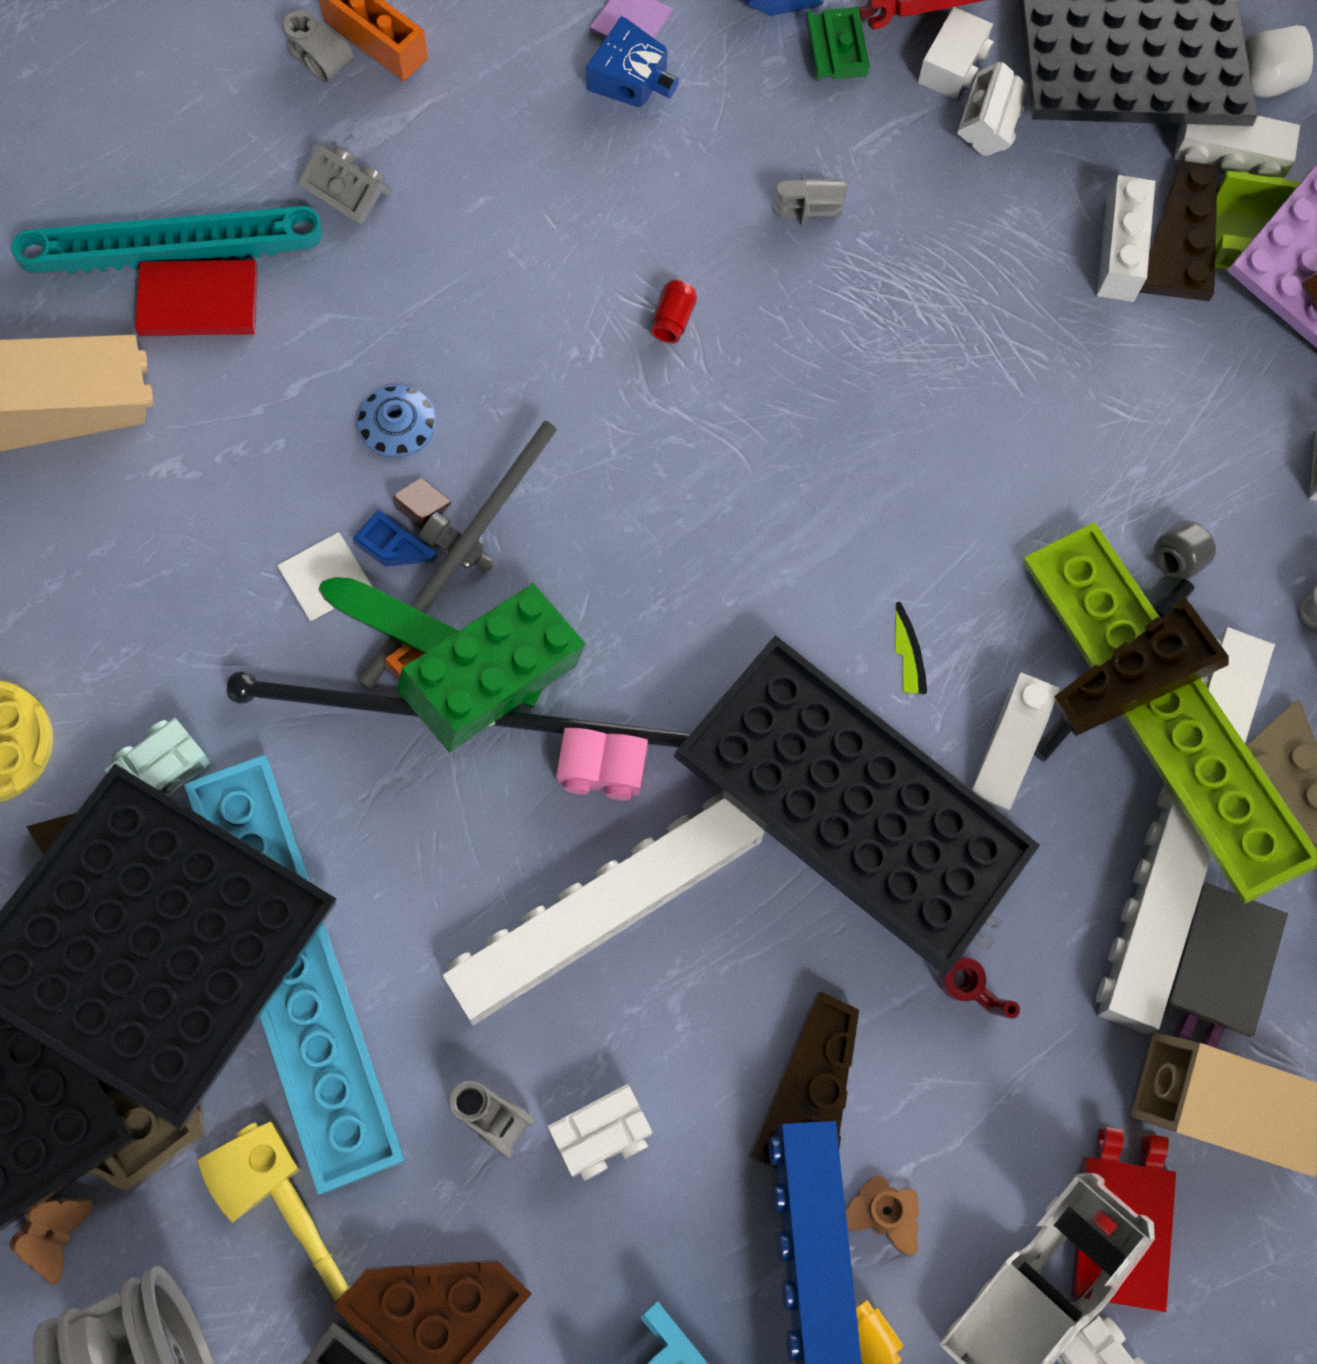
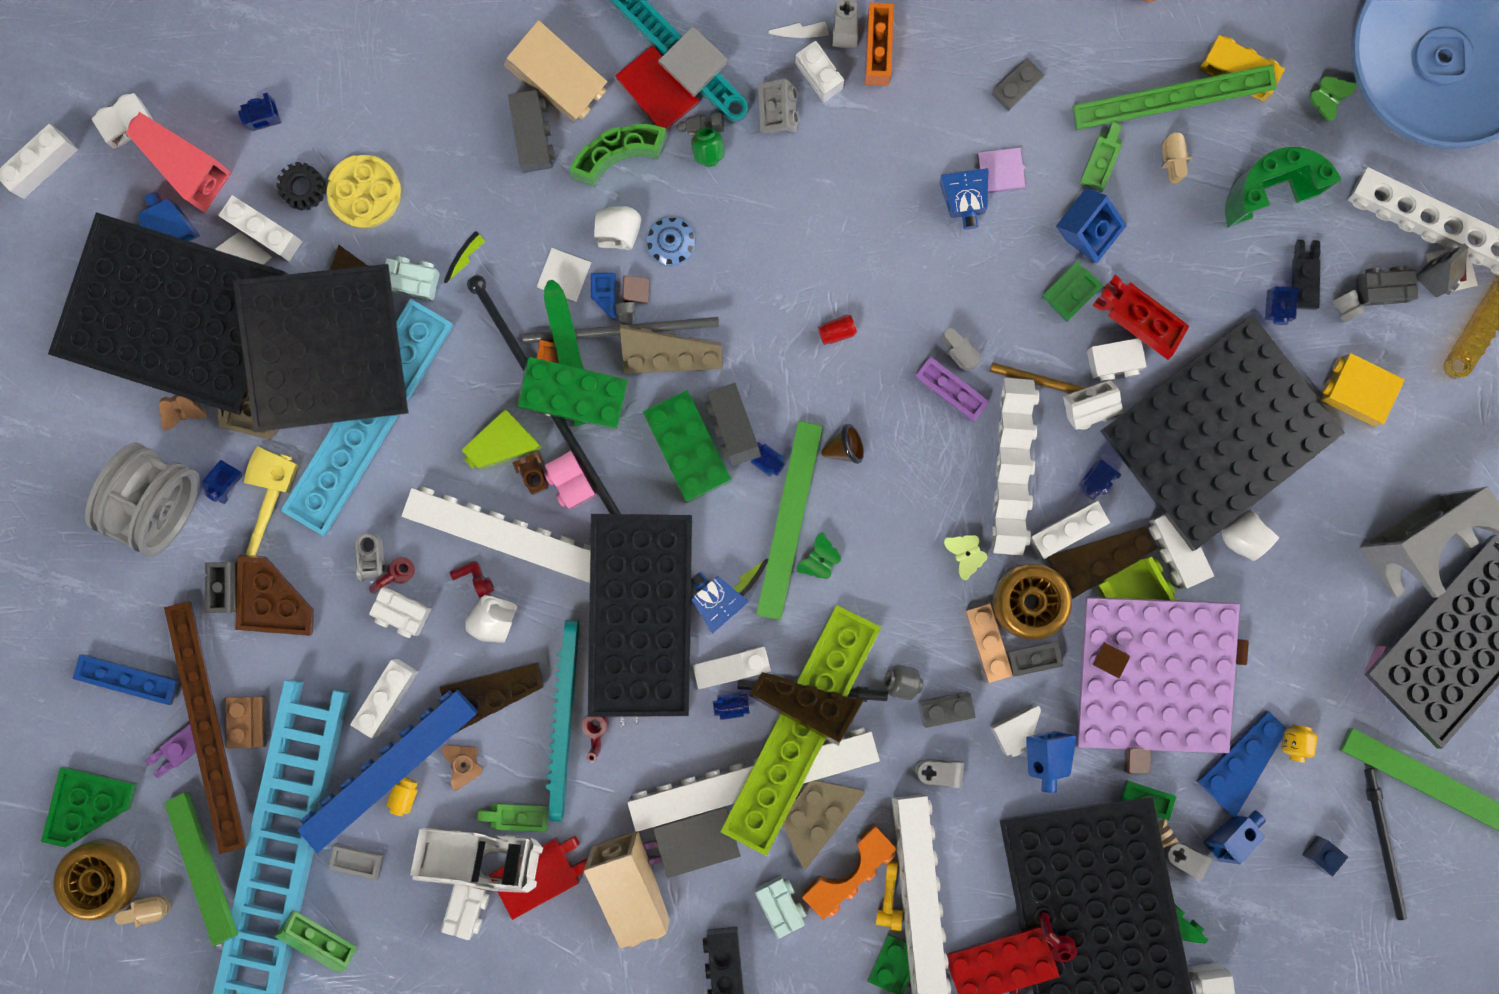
camera: 60 degrees right, 15 degrees up
none -> clear blue bracket [202,460,242,504]
none -> white brick [350,659,419,738]
none -> dark red plate [369,557,415,594]
none -> sticker [444,231,485,283]
none -> dark red plate [449,561,495,598]
none -> lime slope [462,409,542,470]
none -> white piece [465,595,517,643]
none -> bright green hinge [477,803,549,832]
none -> dark grey brick [508,90,555,173]
none -> reddish brown plate [512,452,548,495]
none -> teal gear [546,619,579,822]
none -> bright green brick [569,123,667,187]
none -> white piece [594,206,641,250]
none -> dark tan wing [620,324,723,374]
none -> green brick [642,390,732,503]
none -> light grey tile [659,26,728,97]
none -> dark grey piece [676,112,724,136]
none -> green head [691,128,725,167]
none -> blue torso [691,571,748,634]
none -> dark grey brick [705,383,761,466]
none -> clear blue brick [713,692,750,720]
none -> clear blue brick [751,442,785,477]
none -> bright green tile [756,421,823,620]
none -> white sticker [769,22,829,38]
none -> white brick [795,41,845,102]
none -> green animal [797,533,841,579]
none -> reddish brown hat [821,424,864,464]
none -> medium lavender plate [915,356,989,422]
none -> dark grey brick [918,691,976,728]
none -> yellowish green animal [944,535,987,580]
none -> light nougat plate [965,604,1013,683]
none -> pearl gold bar [990,362,1086,394]
none -> white brick [992,378,1039,555]
none -> pearl gold wheel [992,564,1072,640]
none -> dark grey plate [1007,641,1063,677]
none -> clear blue brick [1079,460,1122,500]

